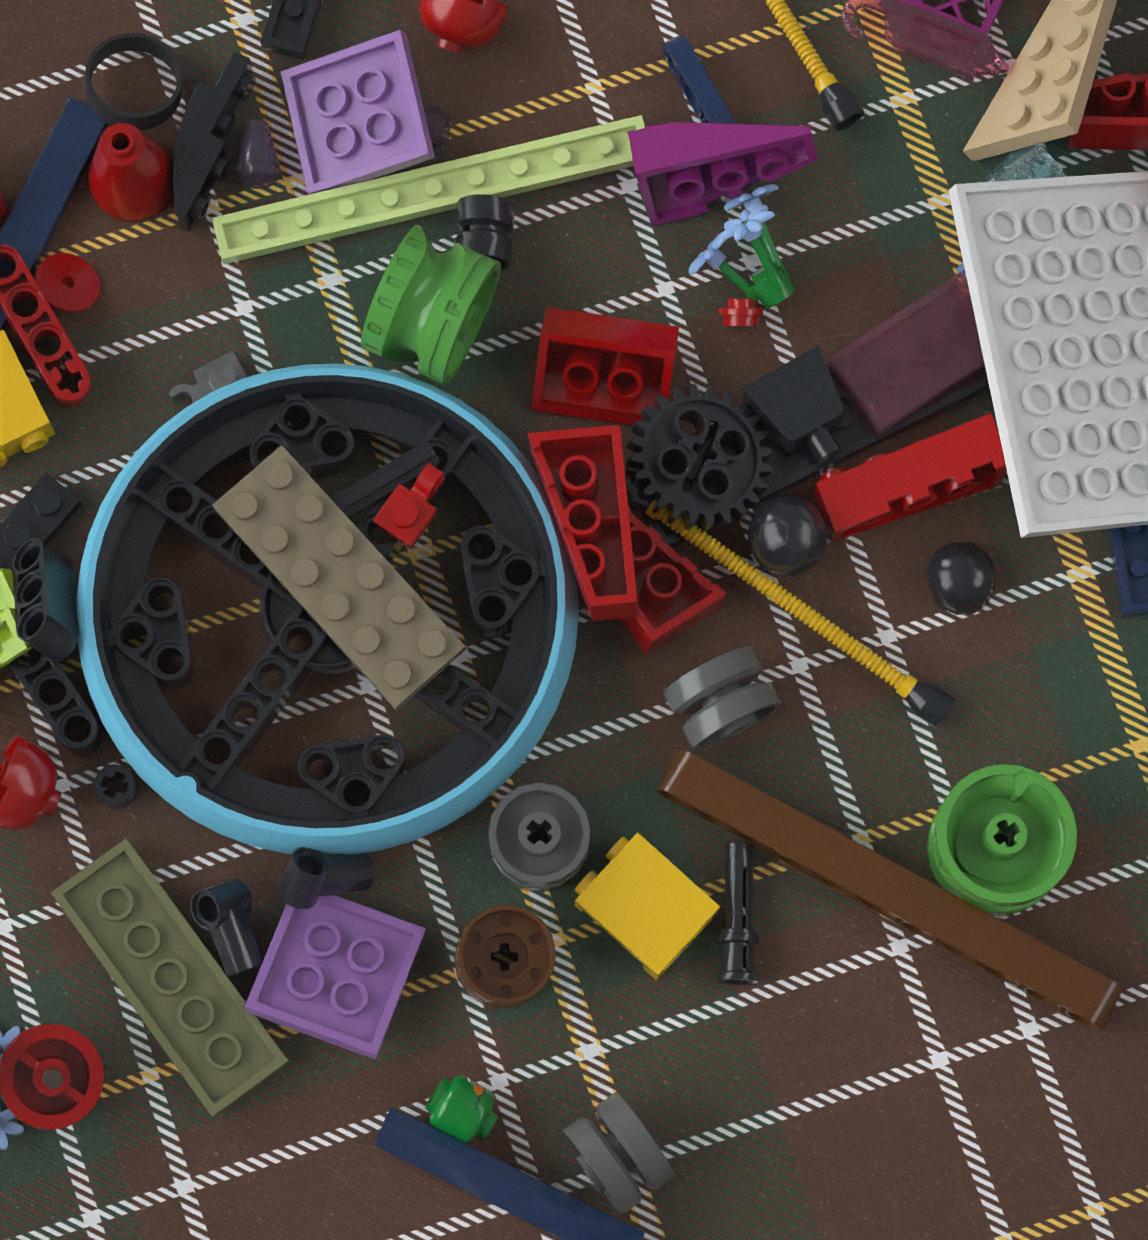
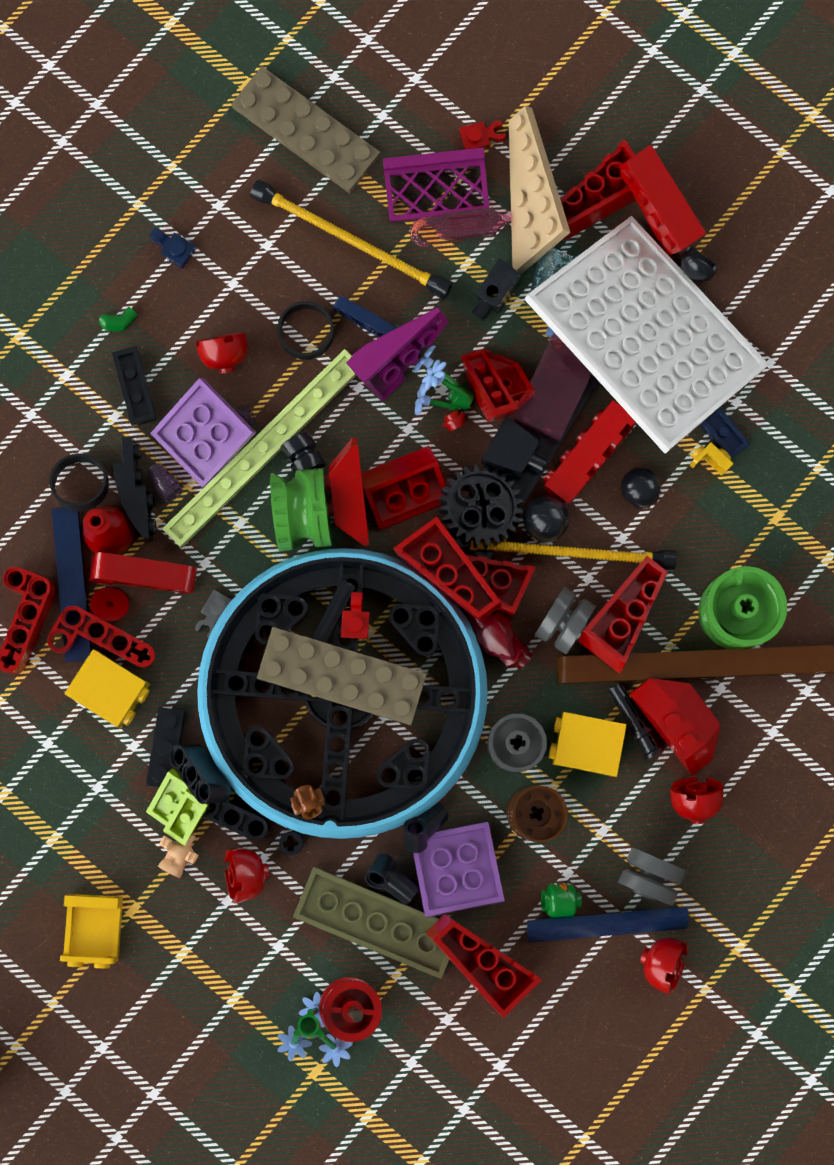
camera: 25 degrees left, 5 degrees up
none -> red beam [89,552,197,594]
none -> black tyre [277,301,334,360]
none -> dark orange gear [290,785,325,819]
none -> red wedge [324,438,369,546]
none -> red wedge [426,914,542,1018]
none -> red wedge [460,348,535,422]
none -> dark red animal [464,611,533,670]
none -> black torso [472,259,522,321]
none -> red wedge [578,556,668,674]
none -> red wedge [629,678,721,776]
none -> red cylinder [670,777,724,824]
none -> yellow bracket [690,443,733,476]

